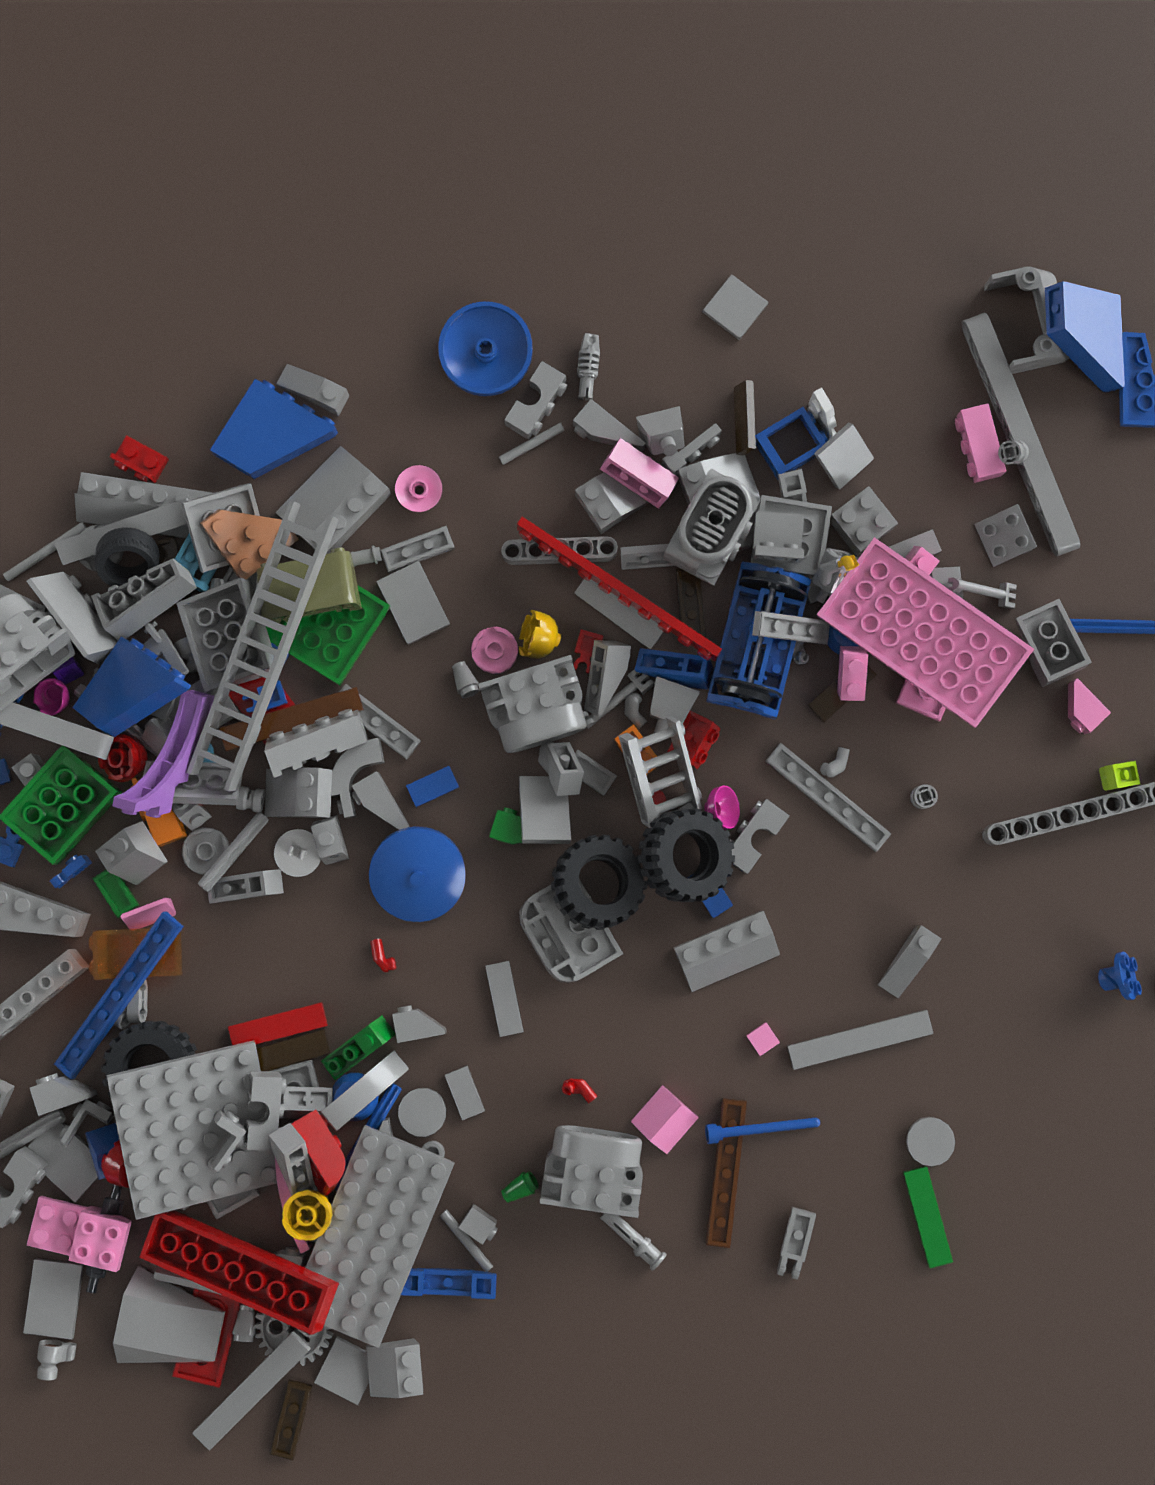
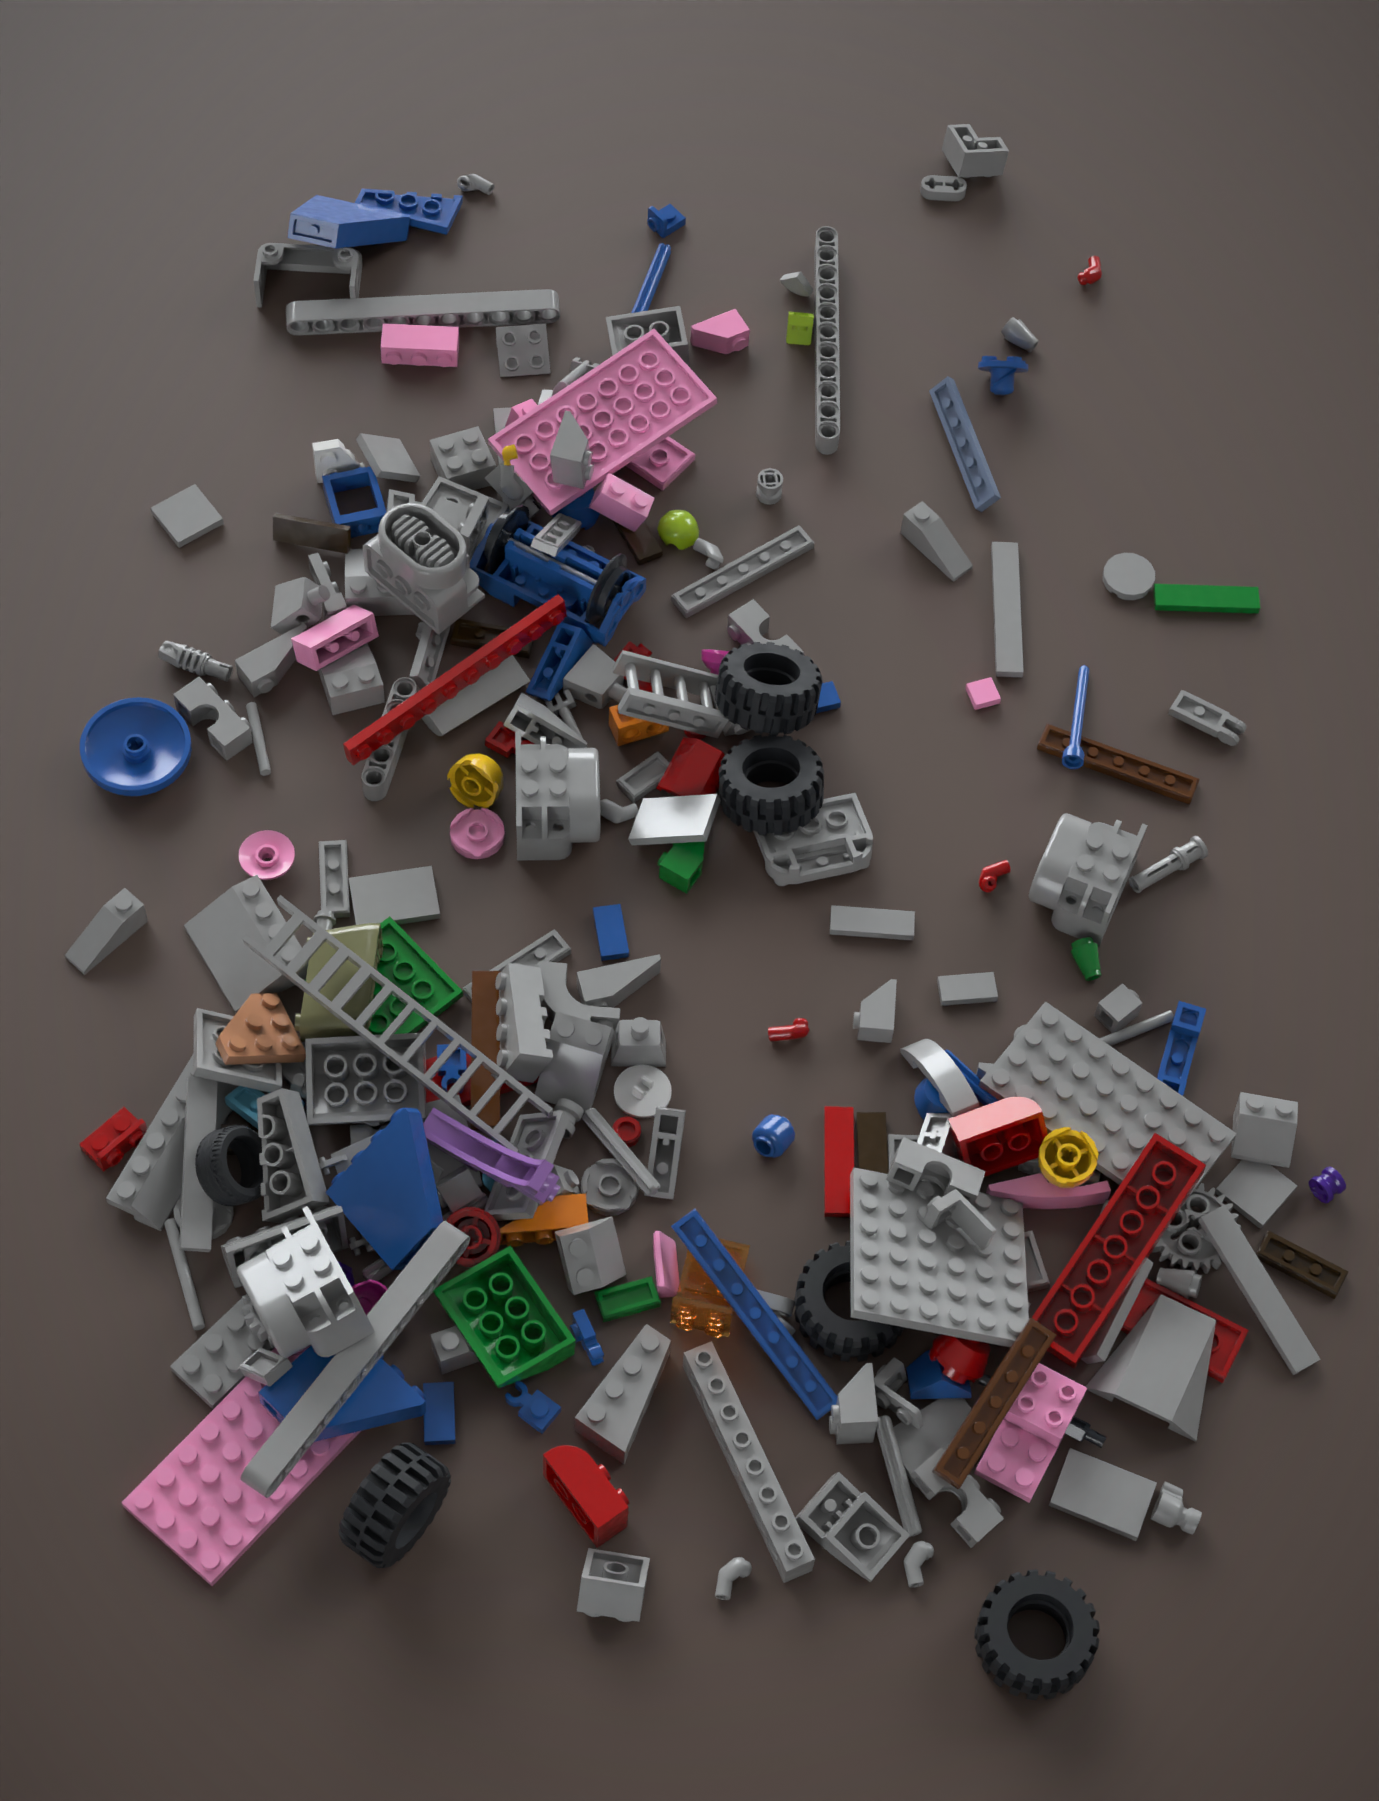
camera: 80 degrees left, 25 degrees down
blue slope [210,379,338,479] -> none
light grey slope [269,1123,315,1196] -> none
green slope [321,1015,396,1080] -> none
blue dish [369,827,465,922] -> none
light grey tile [398,1088,446,1137] -> none
light grey cone [452,661,479,698] -> none
light grey slope [546,742,584,796] -> none
light grey arm [624,693,647,729] -> none
bright pink slope [631,1085,699,1154] -> none
light grey slope [673,911,780,992] -> none
light grey wheel [998,440,1029,464] -> none
none -> light grey slope [550,410,594,489]
none -> red tile [612,1117,641,1147]
none -> red slope [656,737,725,796]
none -> lime hair [657,510,699,550]
none -> blue head [752,1114,795,1158]
none -> sand blue plate [929,376,1001,512]
none -> reddish brown tile [932,1318,1056,1489]
none -> dark purple wheel [1309,1166,1346,1204]

